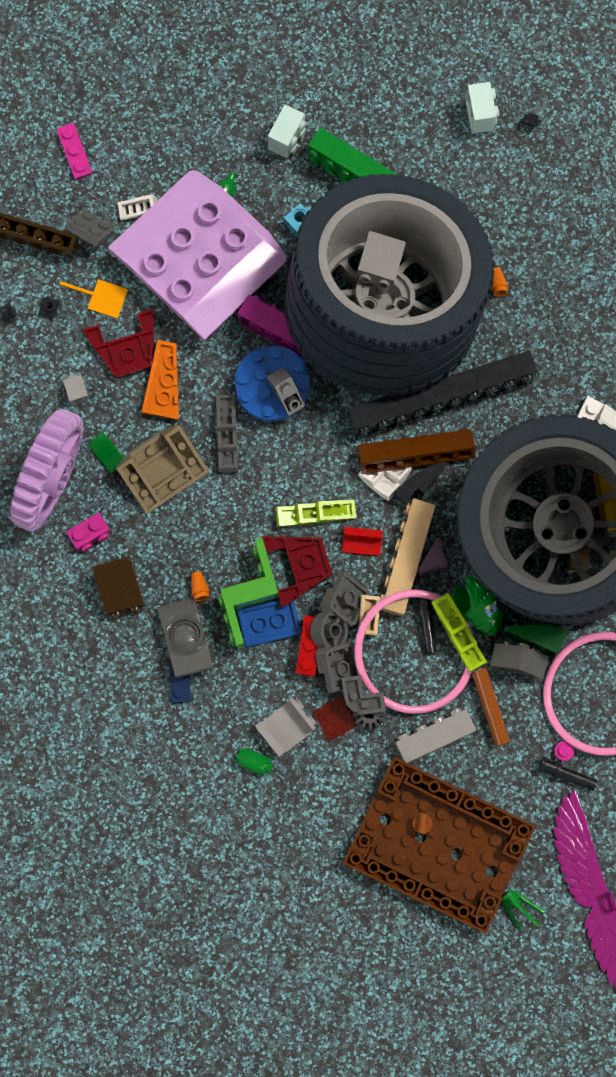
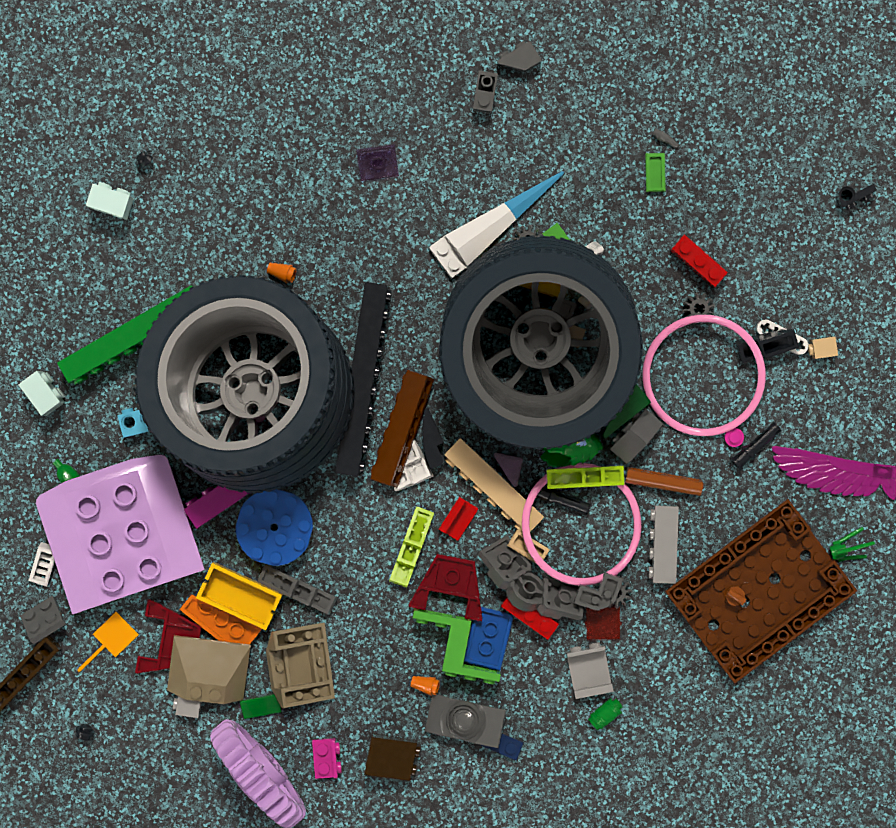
camera: 60 degrees left, 10 degrees up
black plate [39,297,60,317] -> none
dark grey slope [267,367,305,415] -> none
light grey panel [355,231,406,290] -> none
none -> dark tan slope [167,635,251,704]
none -> yellow piece [196,562,283,630]

